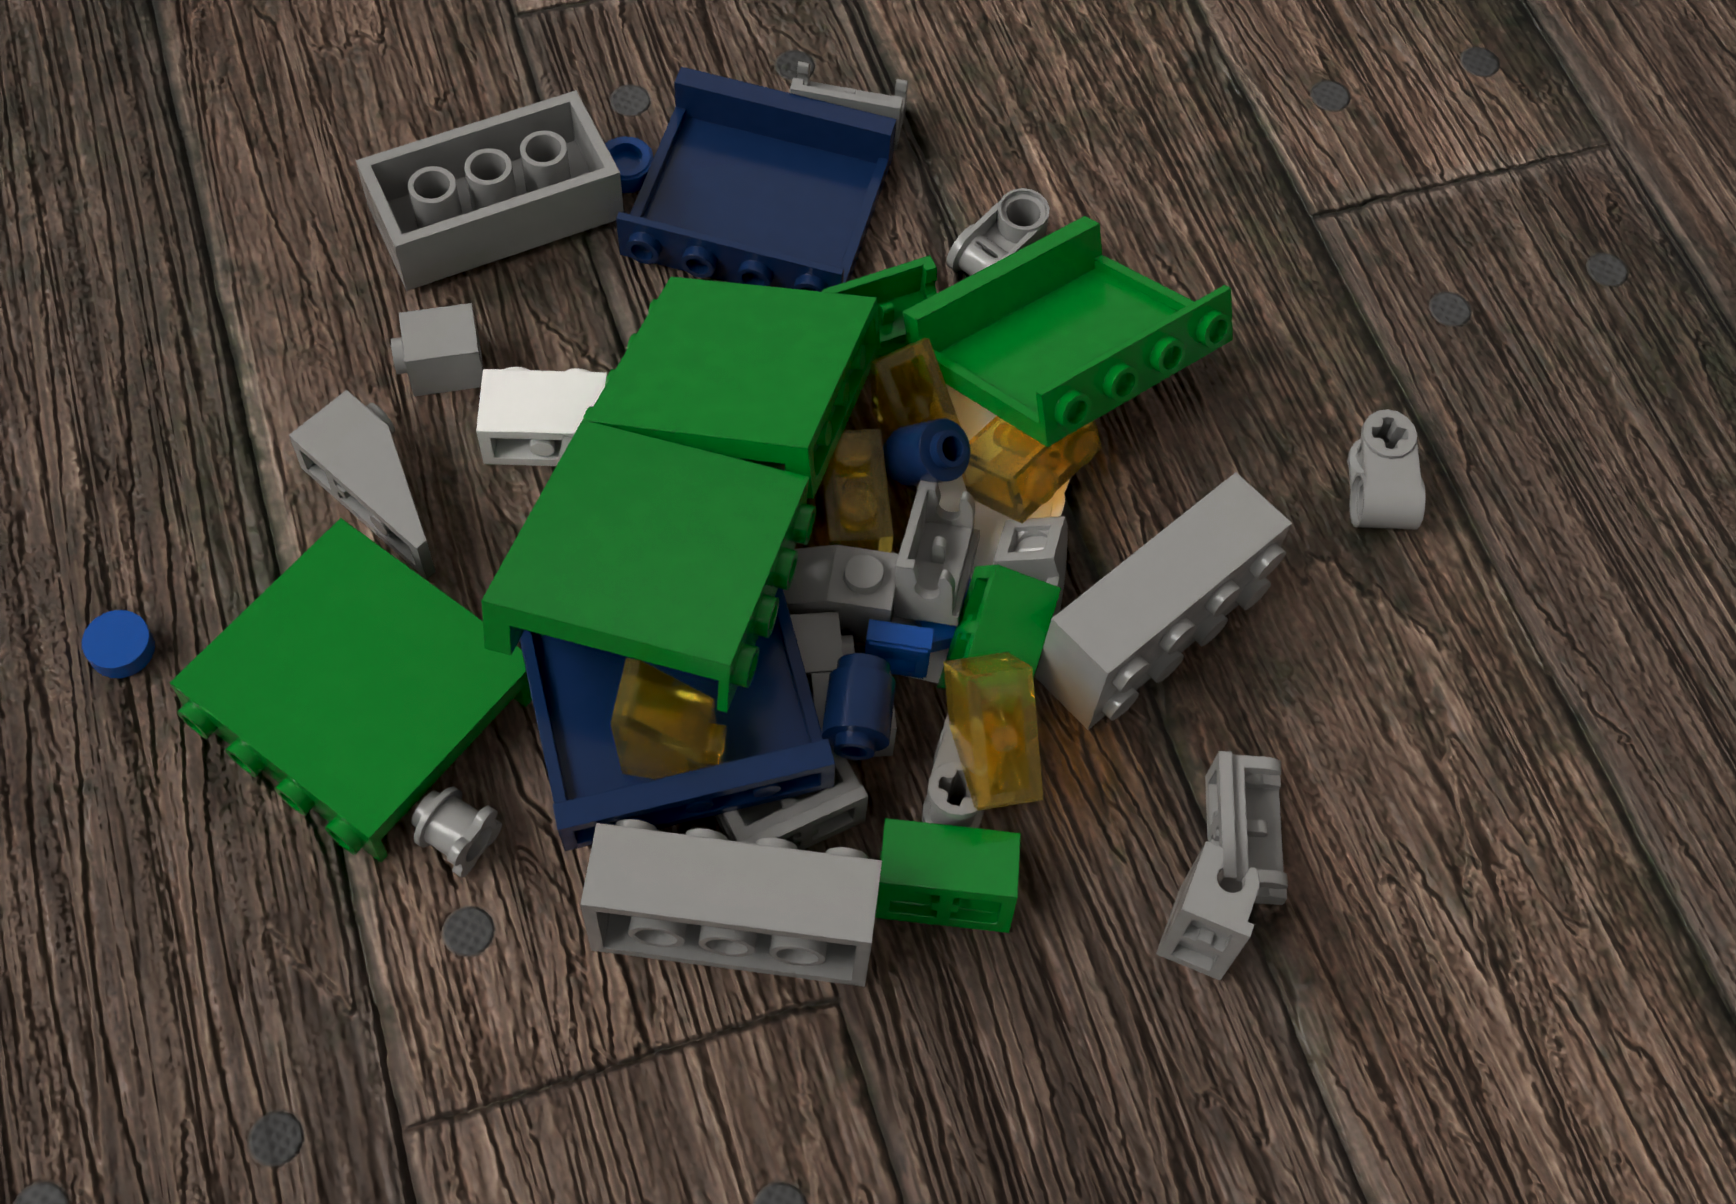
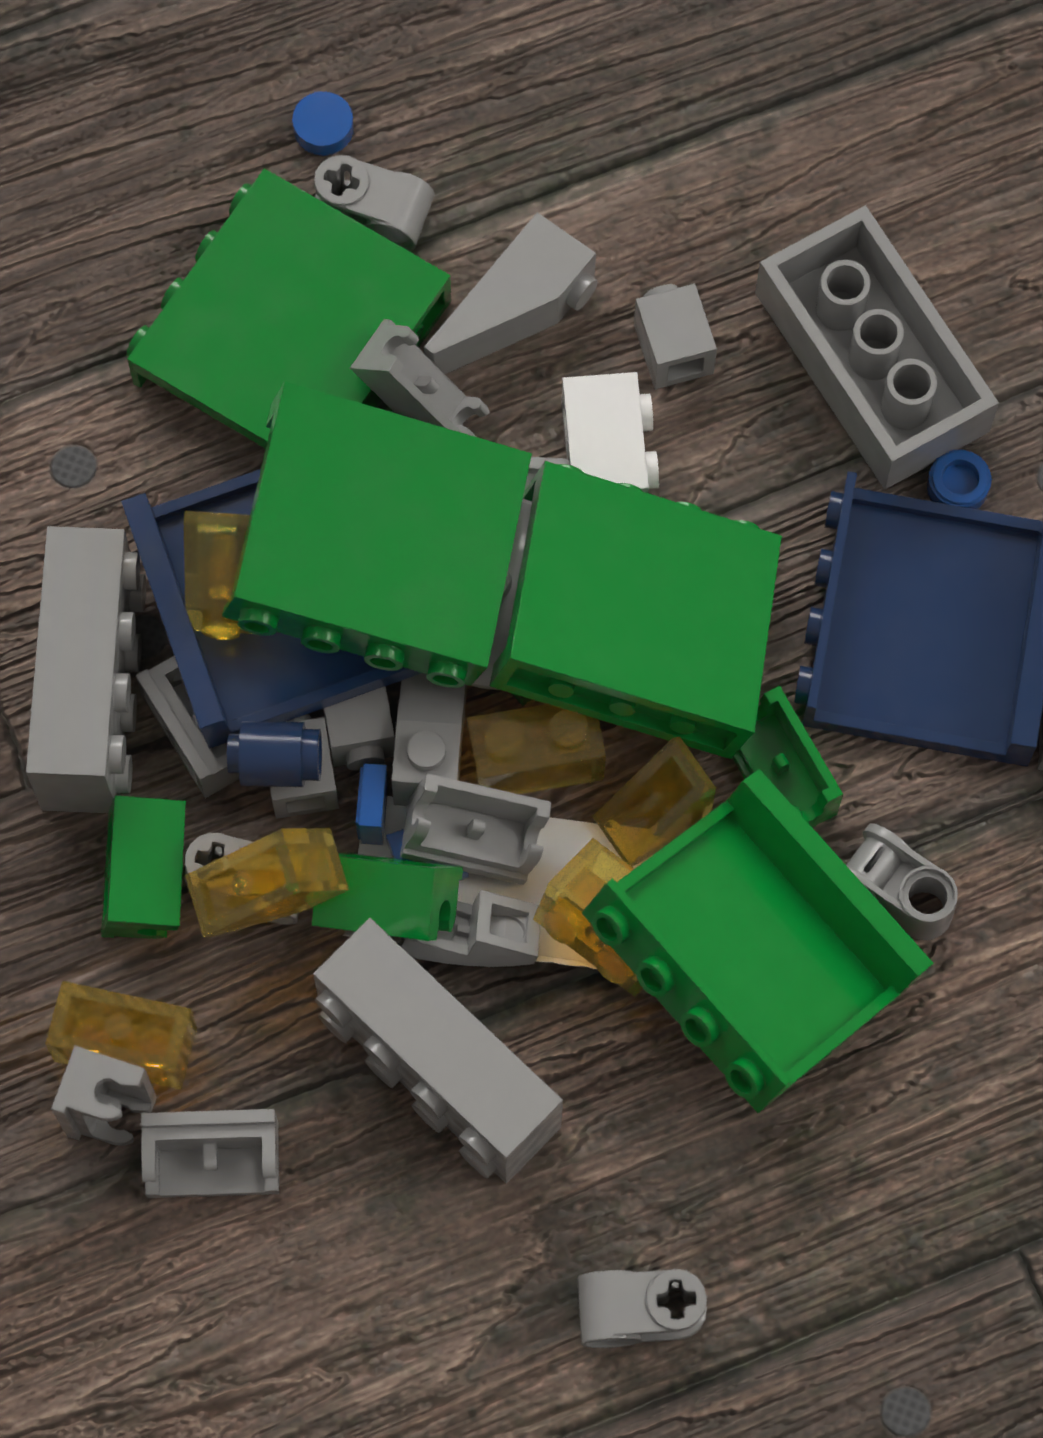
camera: 90 degrees right, 10 degrees up
light grey brick [411,786,502,878] -> none
dark blue brick [881,418,970,487] -> none
none -> clear yellow brick [45,981,197,1090]
none -> light grey piece [314,155,435,252]
none -> light grey hinge [350,319,489,437]

